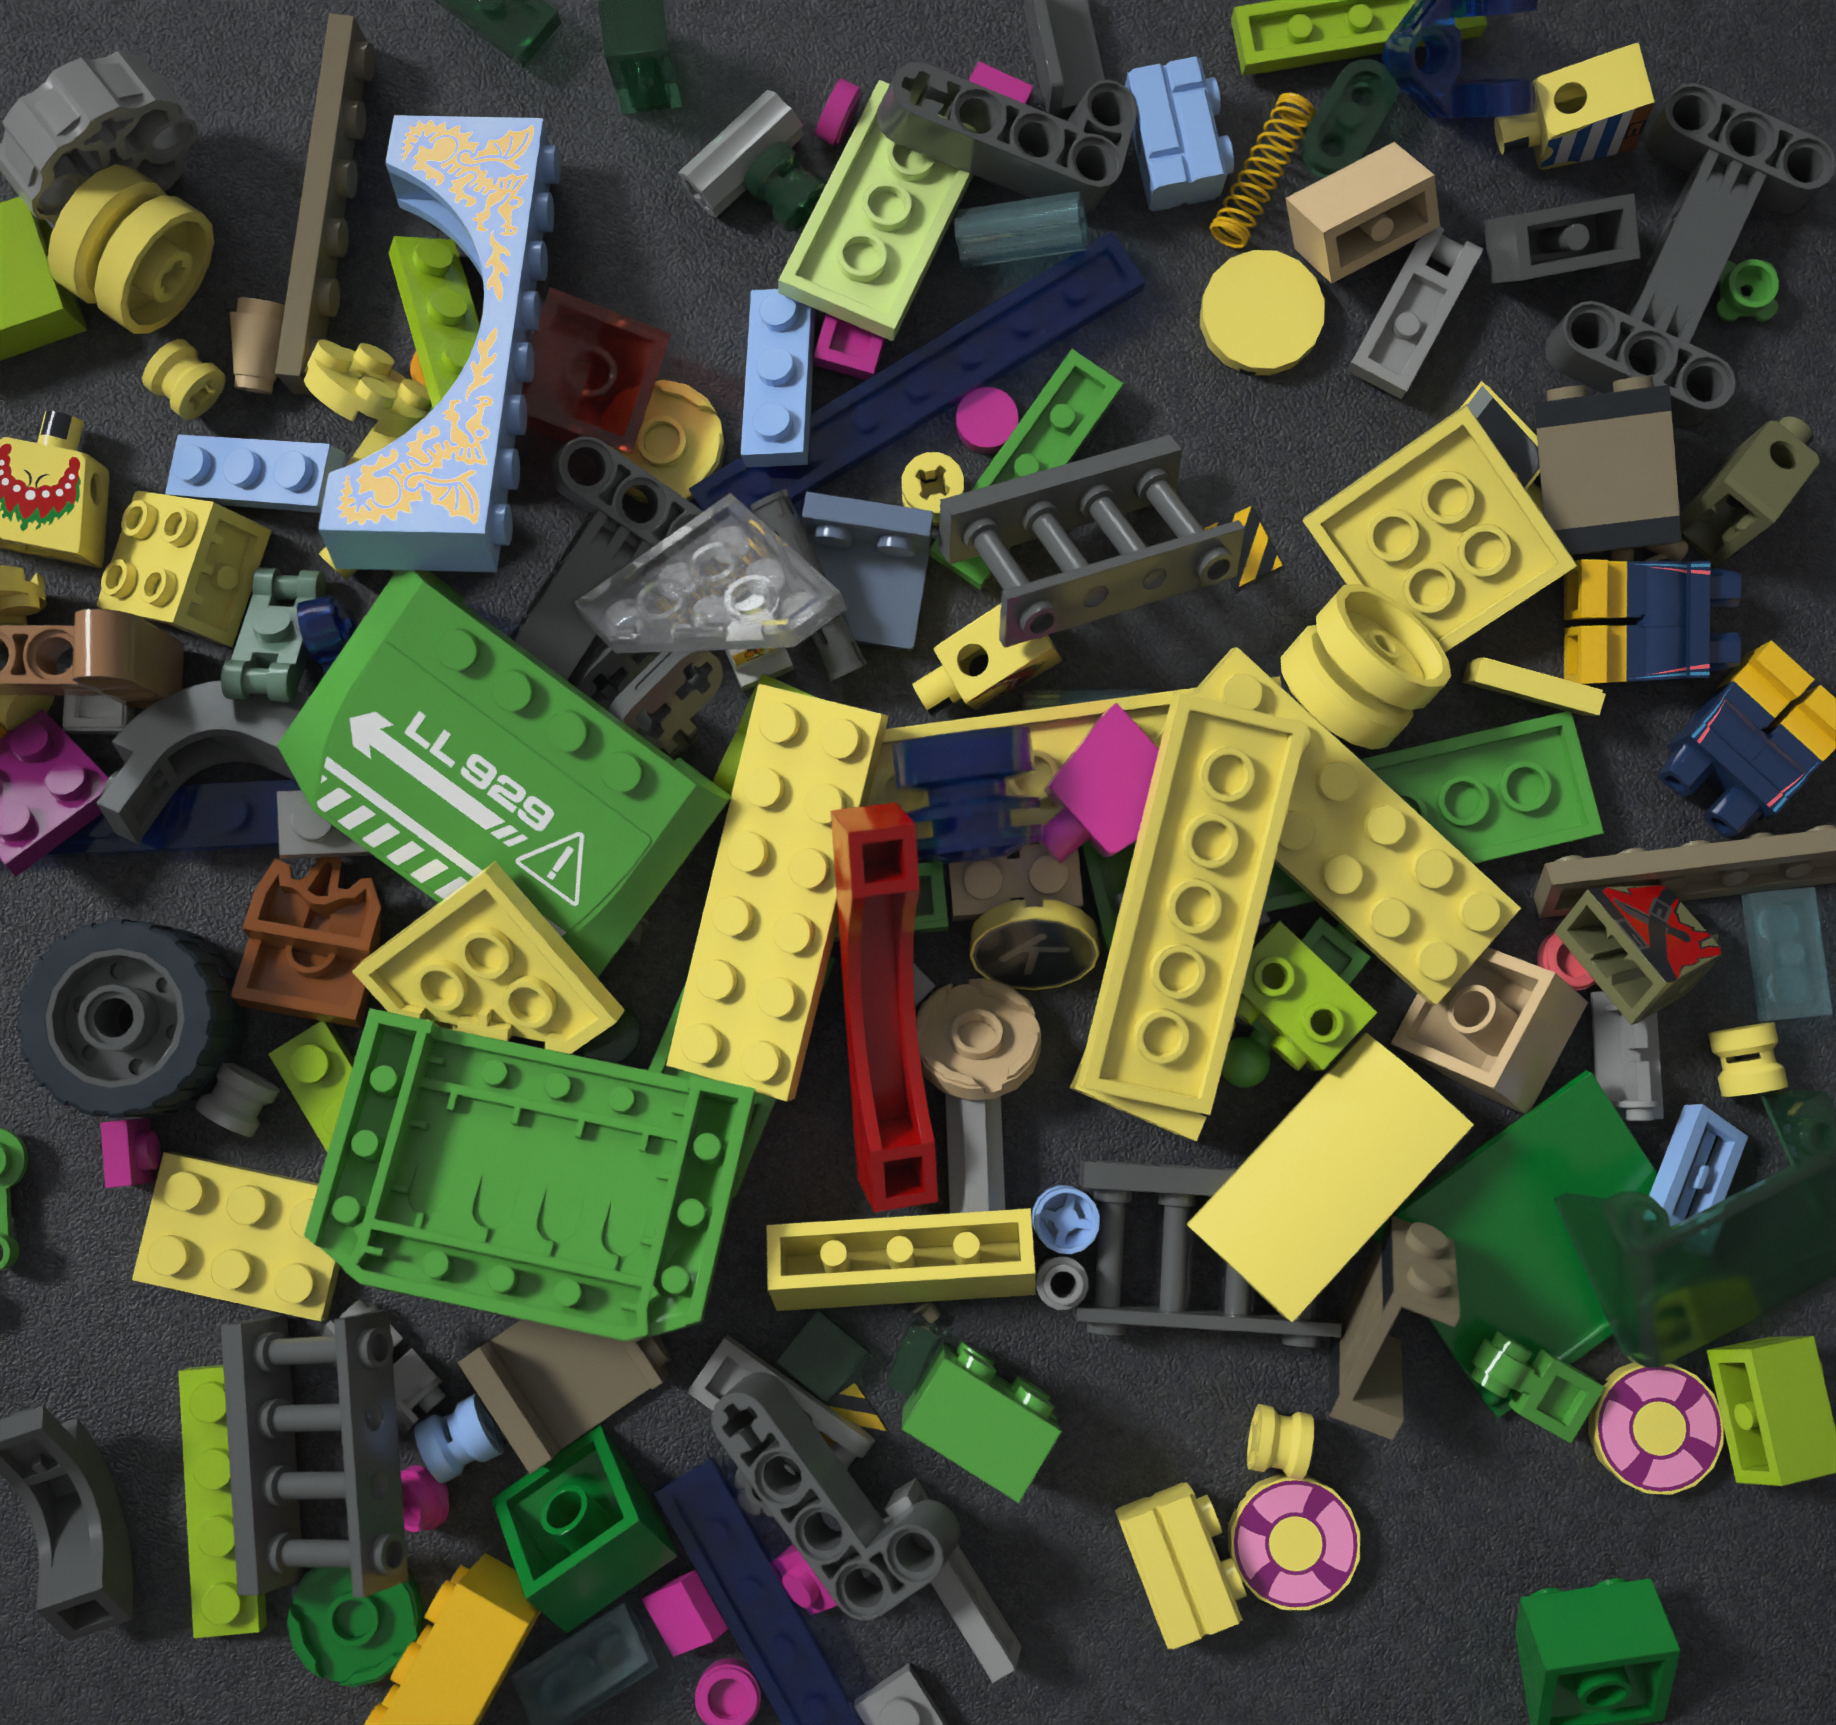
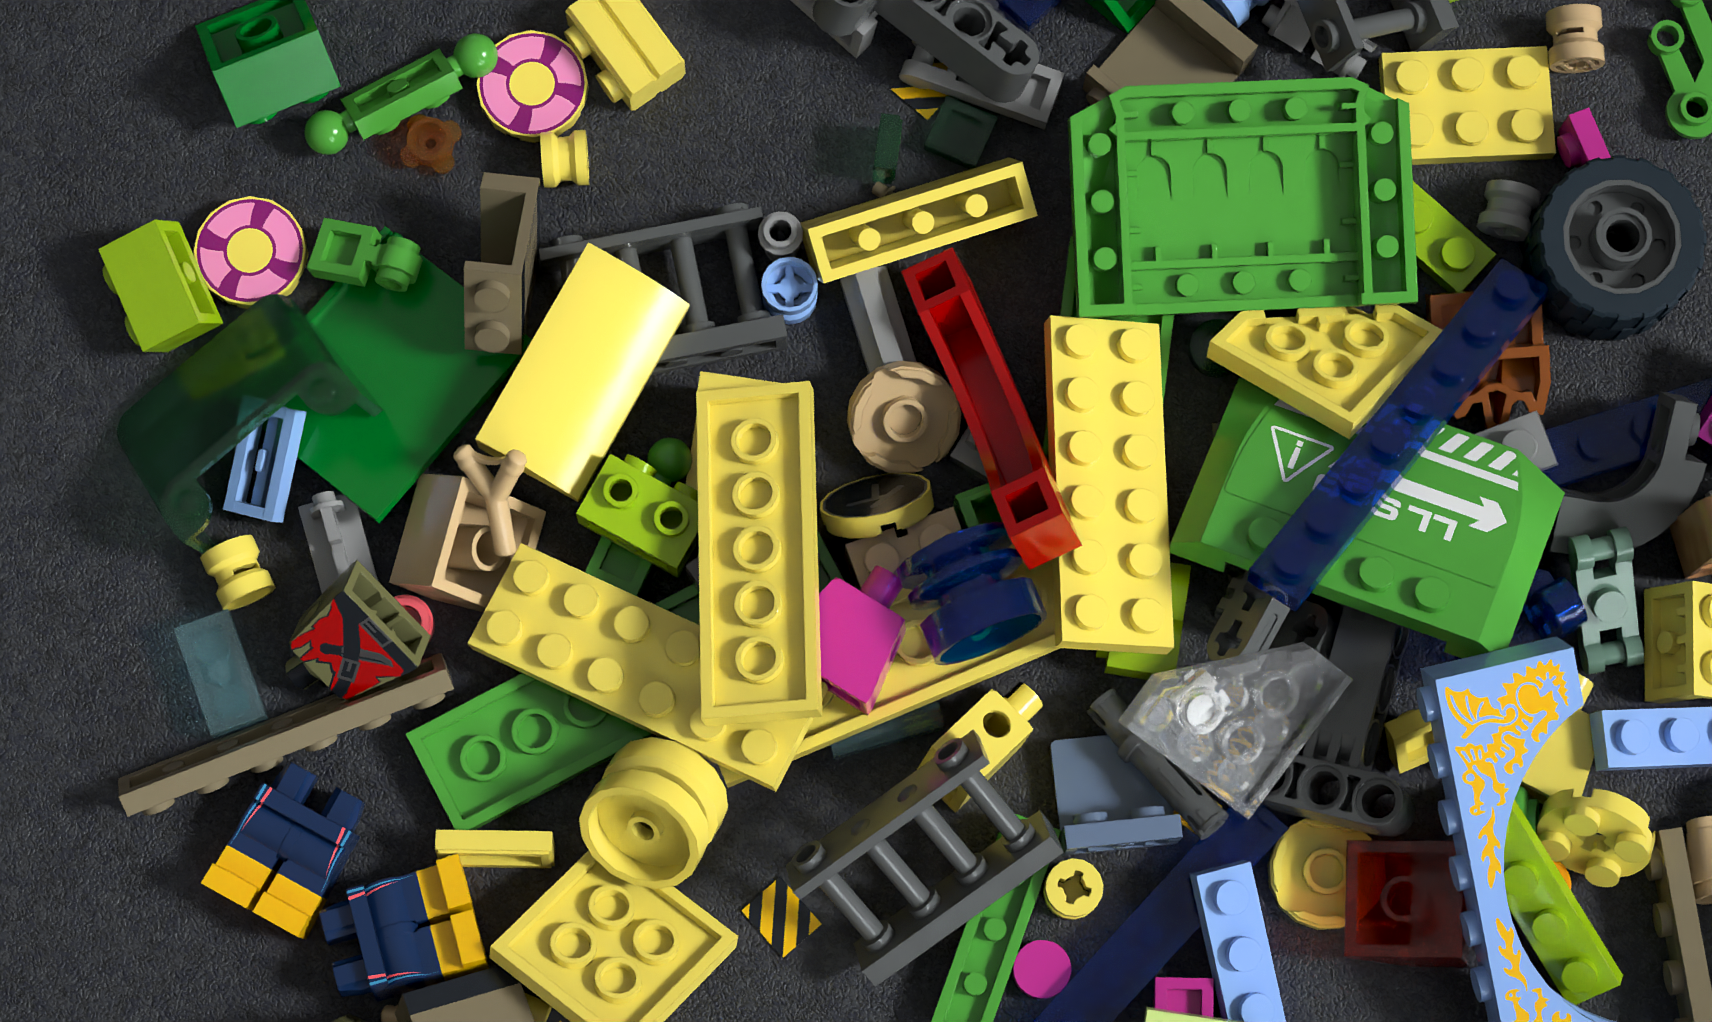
camera: 160 degrees right, 5 degrees down
bright green brick [902,1341,1062,1503] -> none
none -> bright green plate [304,33,498,155]
none -> clear orange plate [400,114,462,174]
none -> tan piece [453,444,527,556]
none -> clear blue plate [1247,258,1549,612]
none -> light yellow plate [1384,709,1435,774]
none -> tan wheel [1546,4,1605,73]

